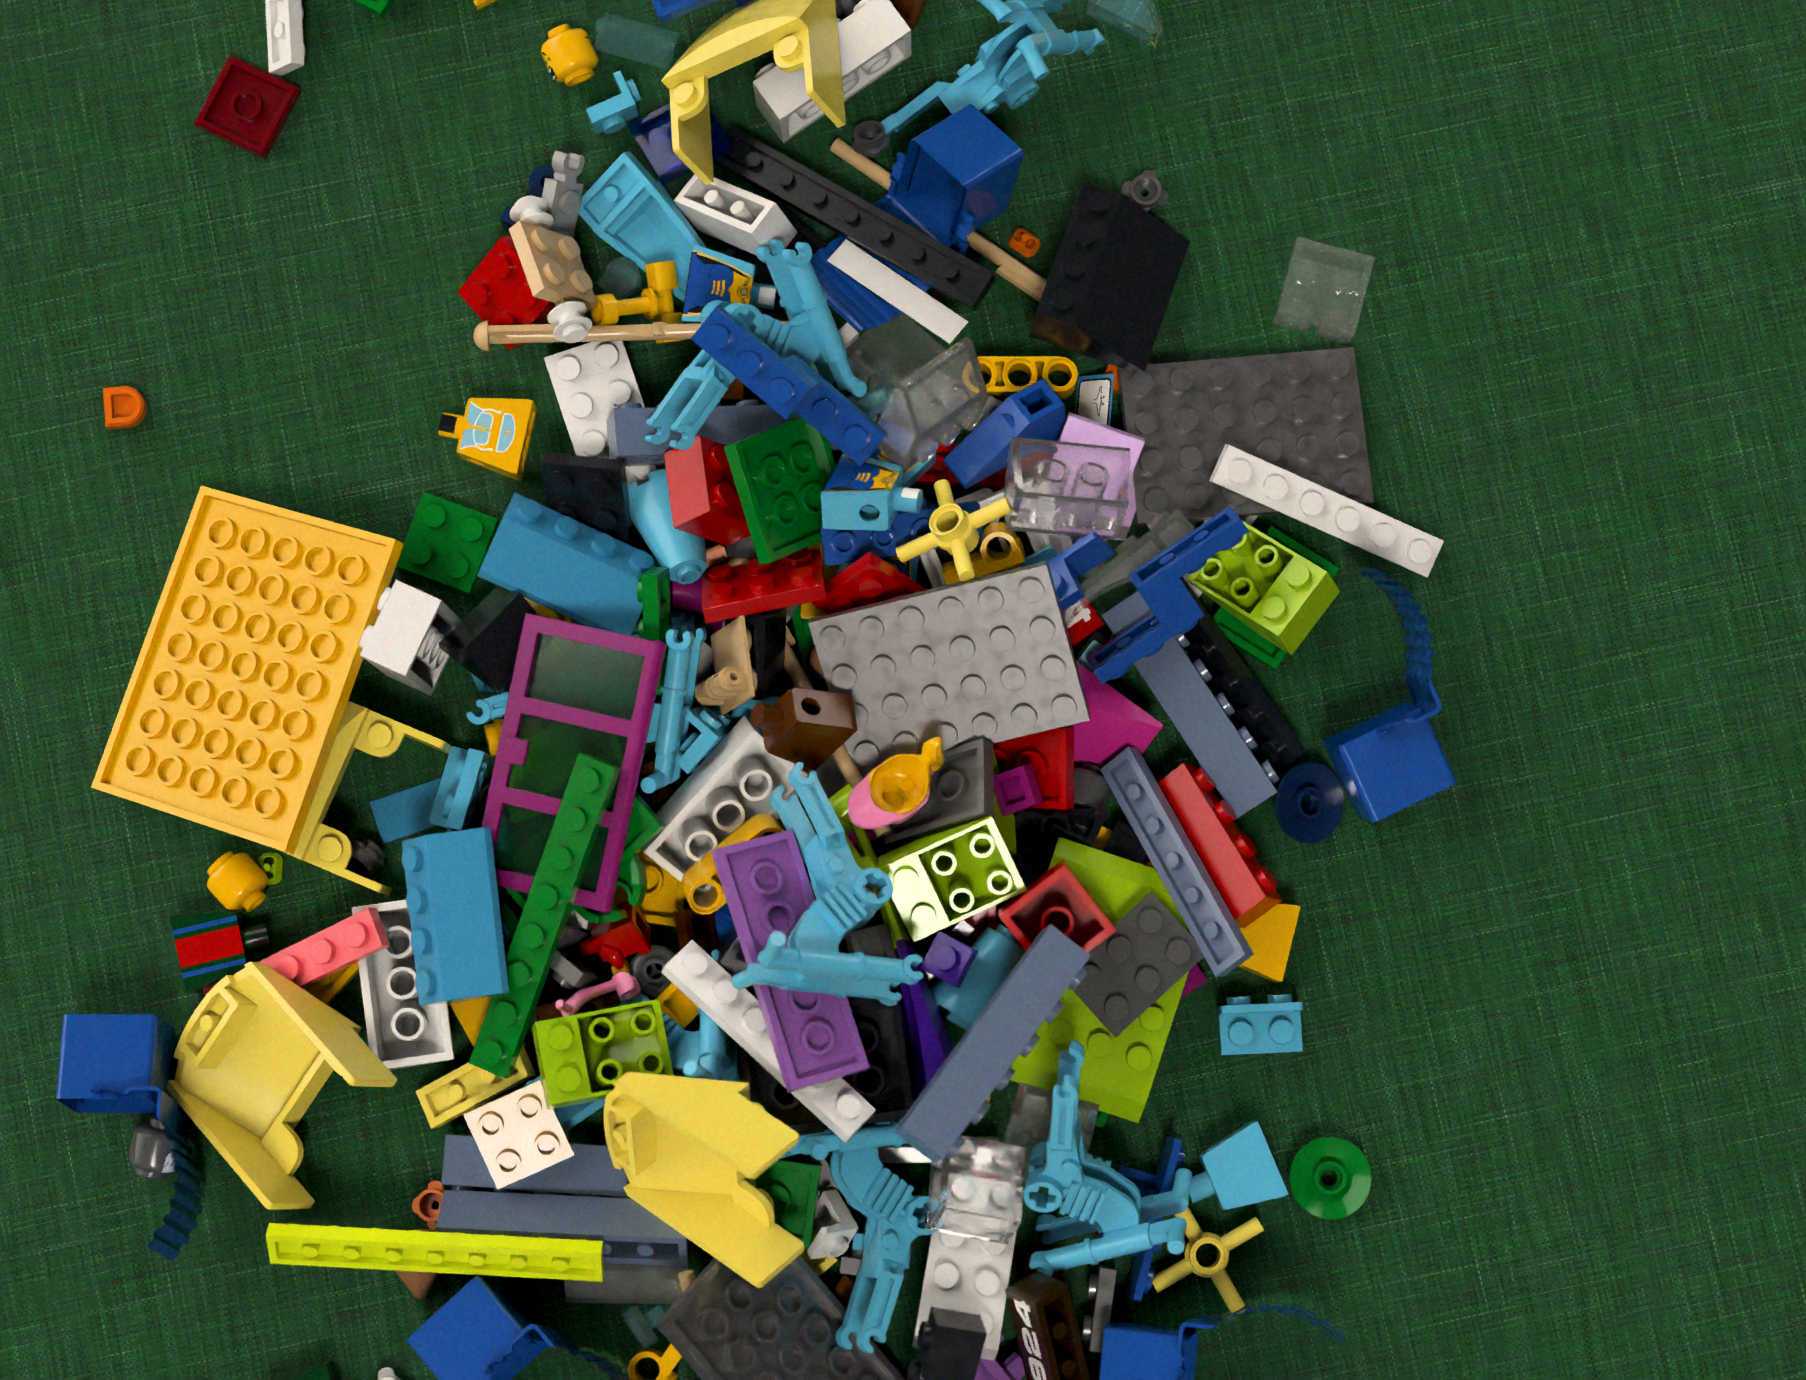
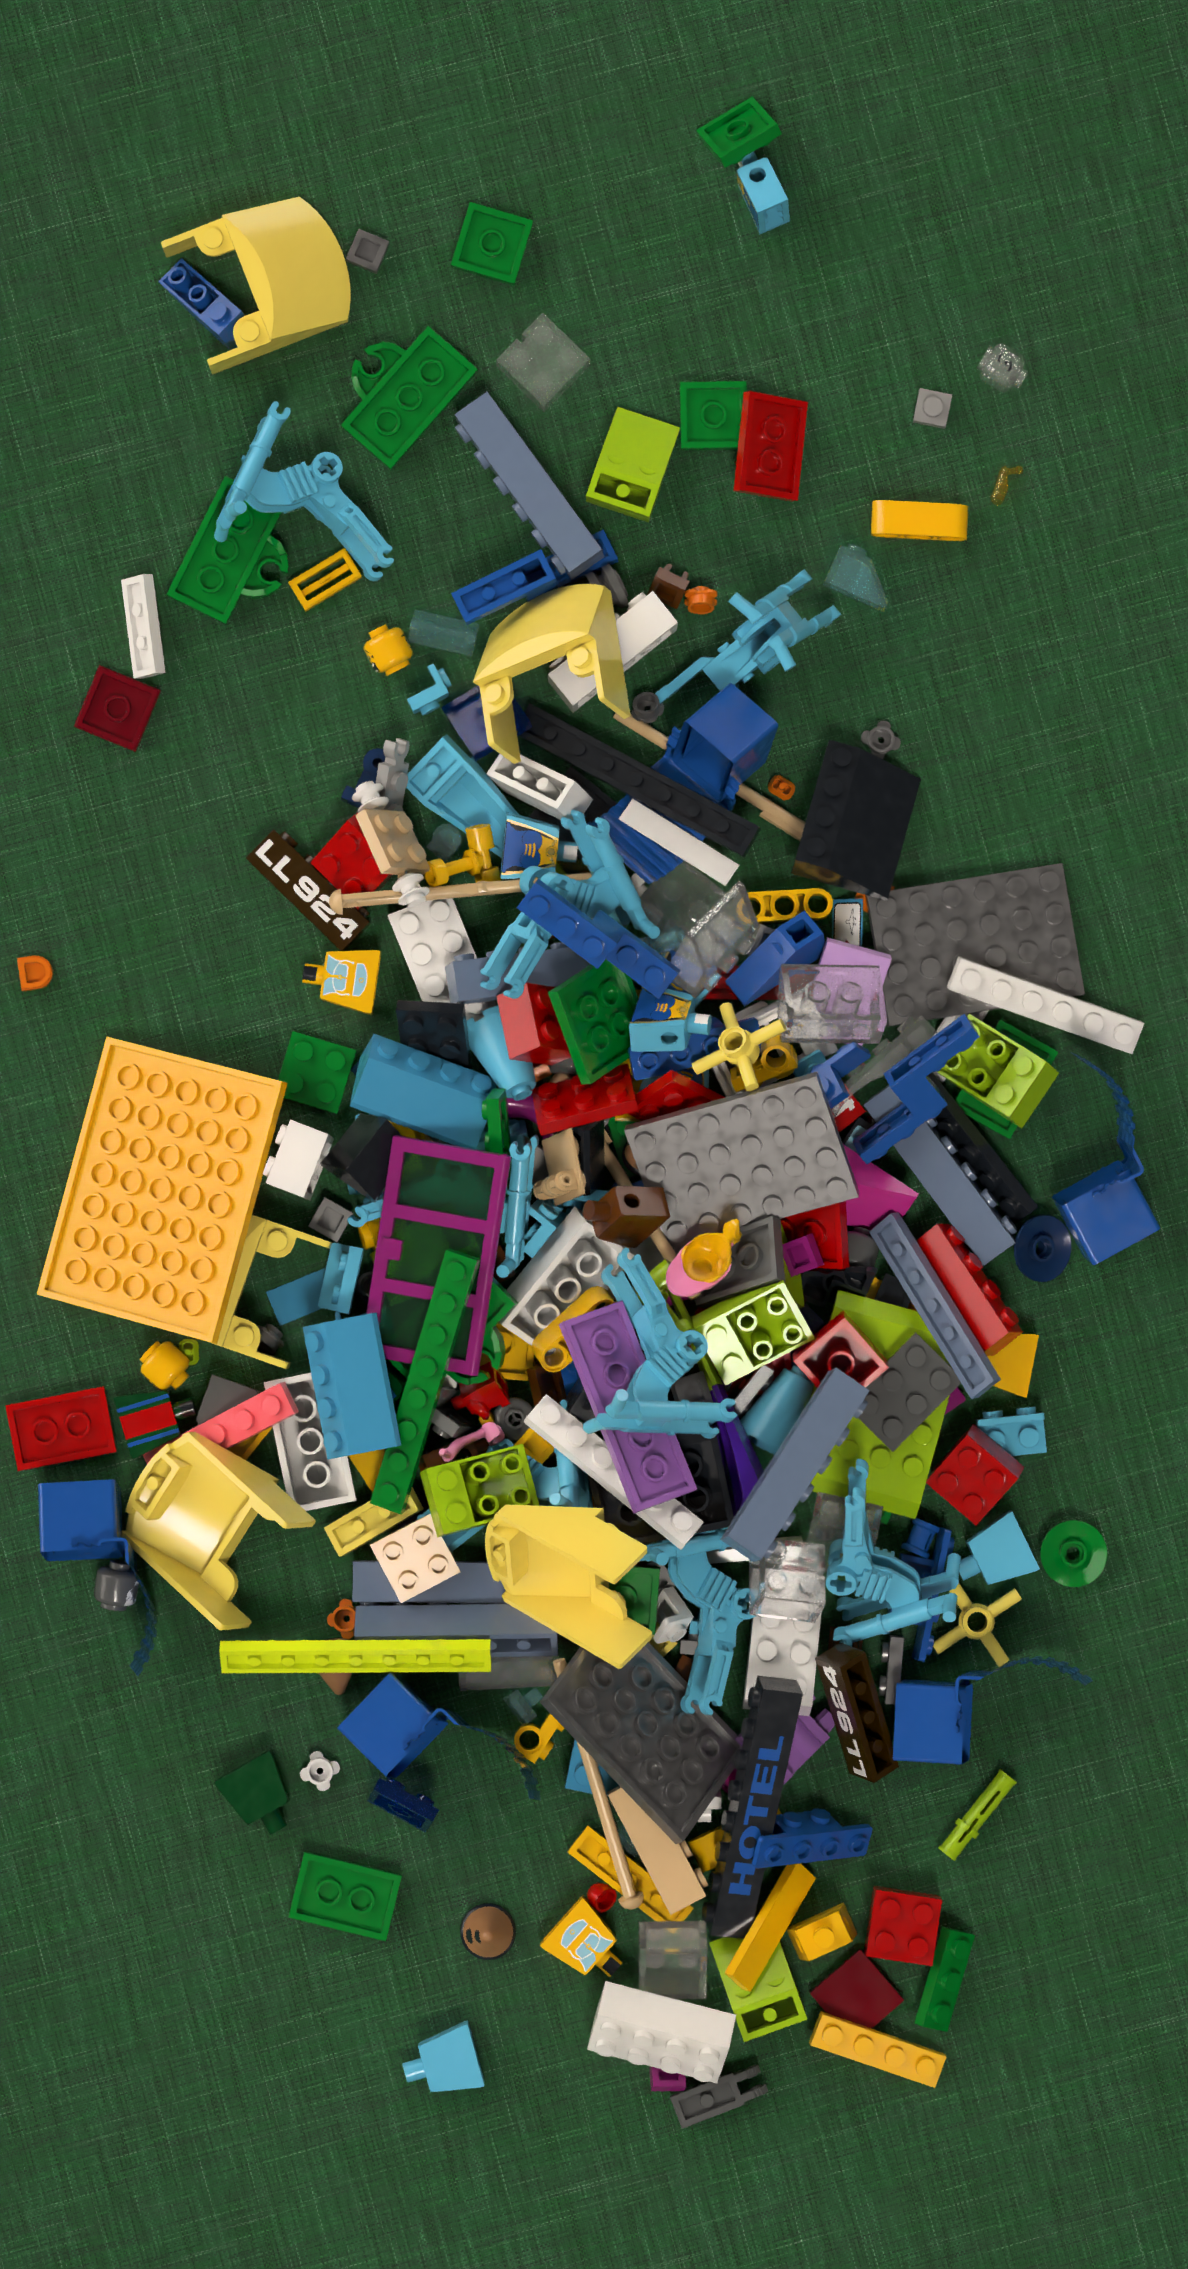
camera: 10 degrees left, 5 degrees up
dark purple plate [920,931,979,988] -> none
clear piece [1272,237,1375,344] -> none
none -> red plate [5,1386,117,1471]
none -> dark grey slope [196,1375,262,1425]
none -> dark brown brick [246,829,371,951]
none -> light grey plate [308,1197,354,1243]
none -> orange plate [684,586,718,615]
none -> blue bush [900,1518,940,1559]
none -> red brick [926,1424,1024,1525]

